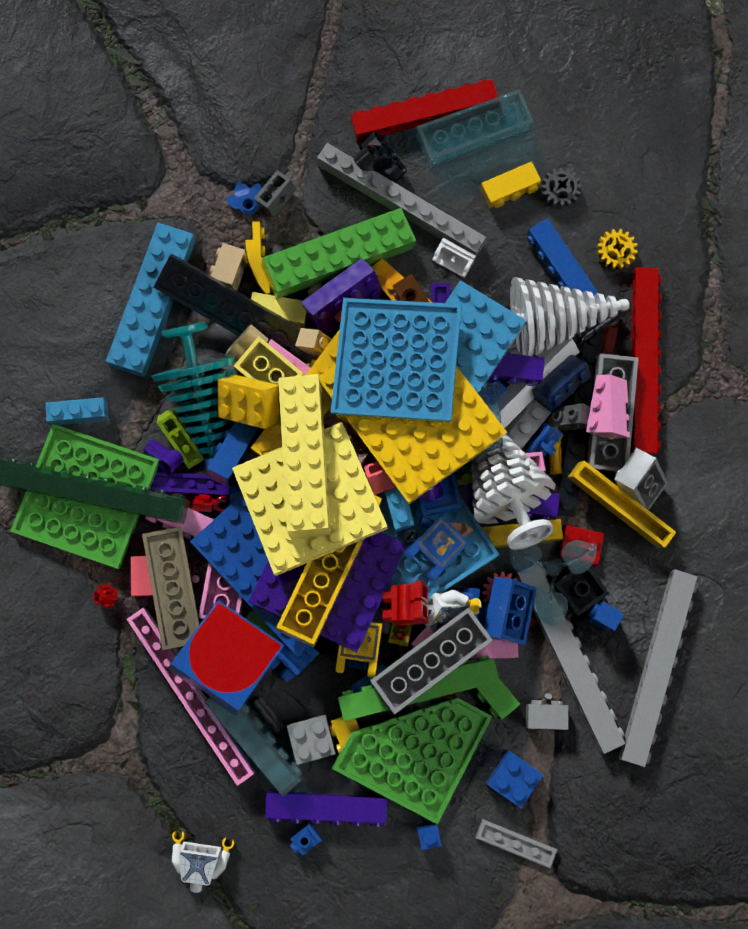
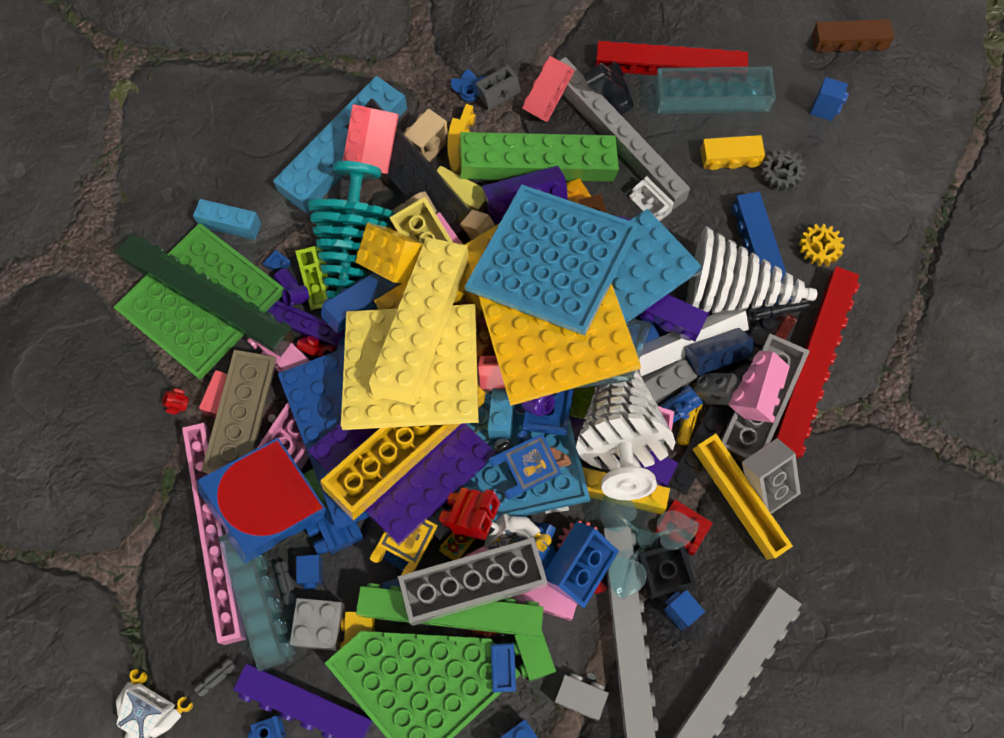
camera: 25 degrees right, 10 degrees down
none -> dark grey axle [194,658,236,697]
none -> blue tile [263,250,292,271]
none -> blue brick [296,555,323,590]
none -> coral slope [343,104,399,174]
none -> blue tile [490,643,516,693]
none -> coral brick [522,56,575,122]
none -> blue brick [810,77,849,121]
none -> reddish brown brick [812,19,894,53]

